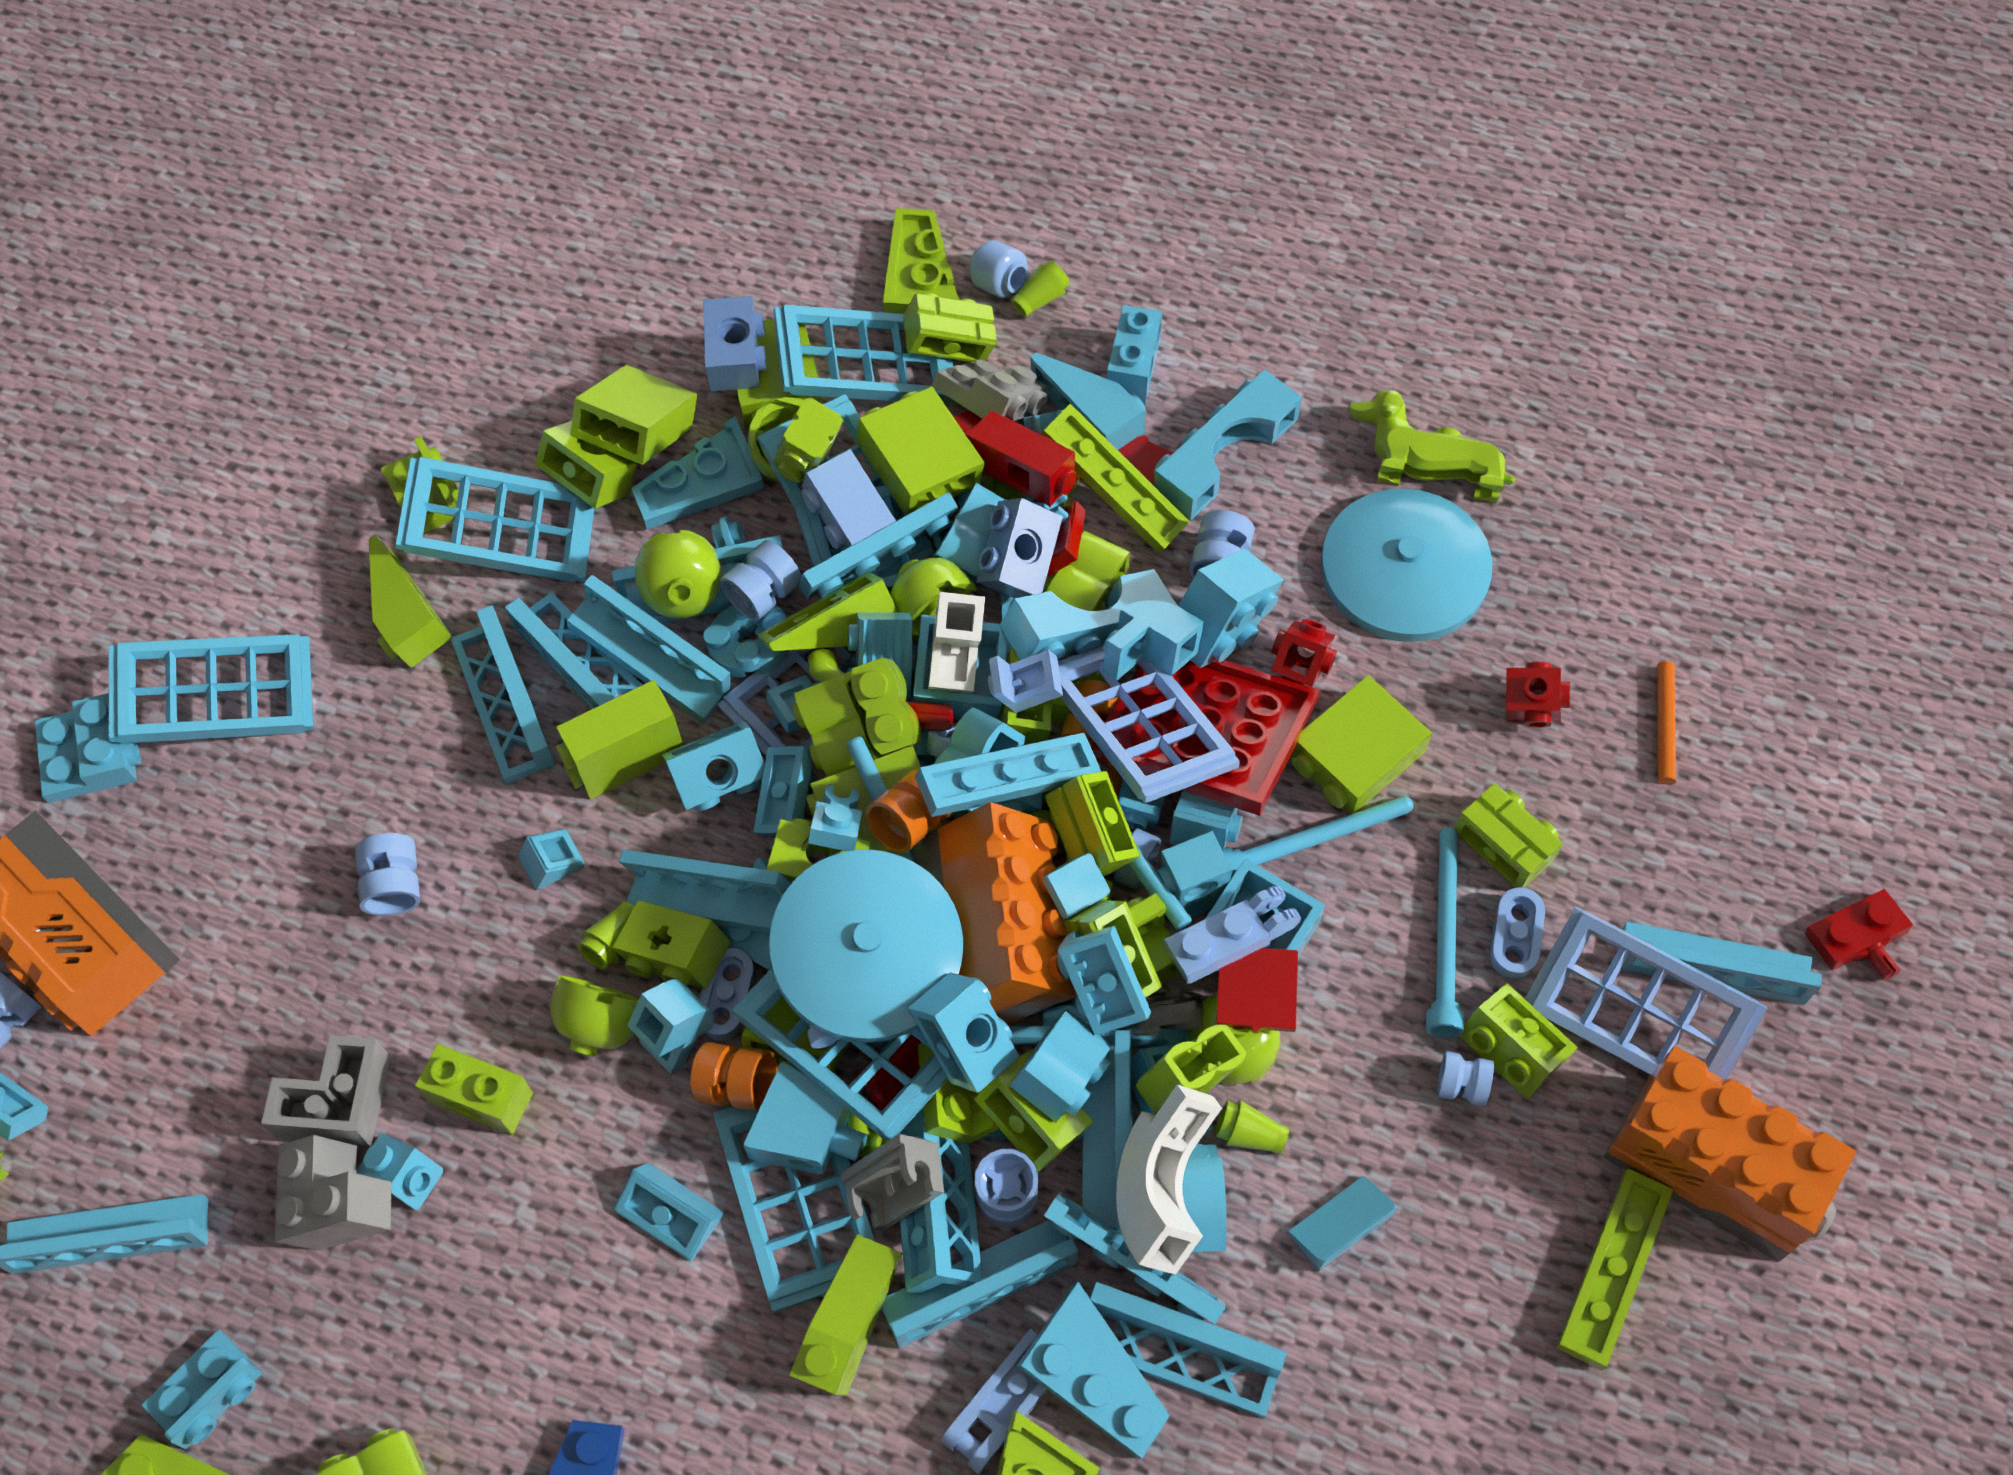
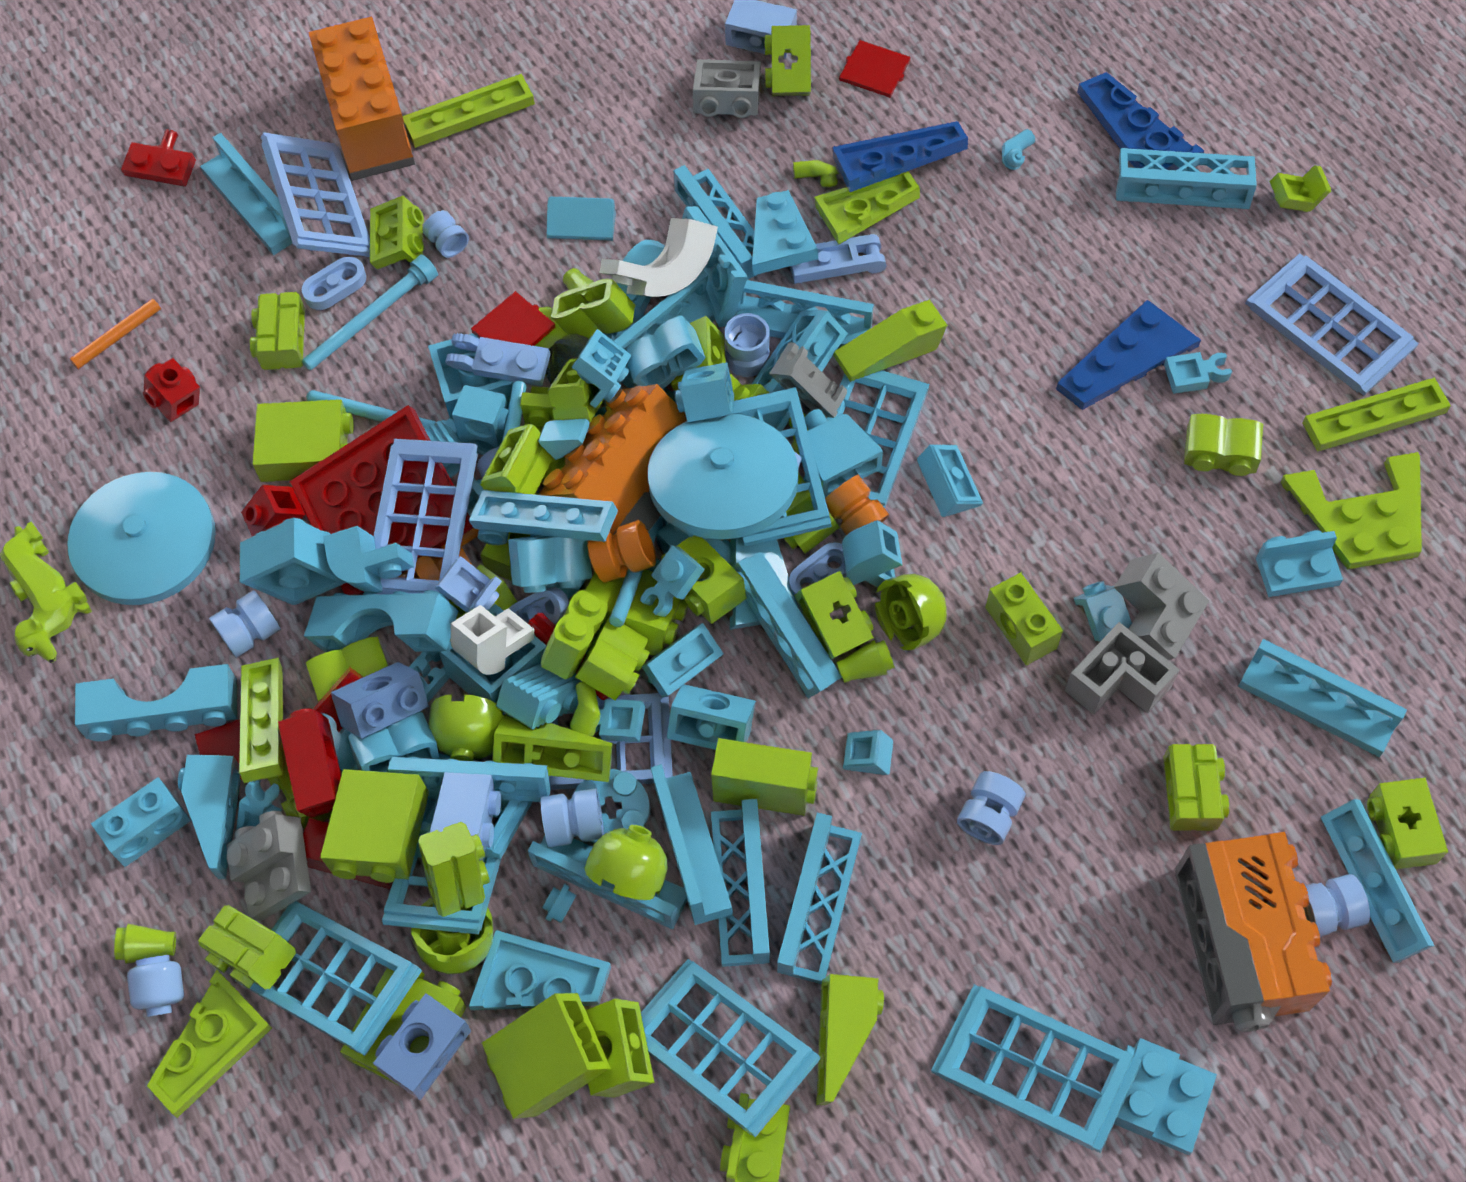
camera: 140 degrees left, 0 degrees up
none -> lime brick [1163,744,1229,831]

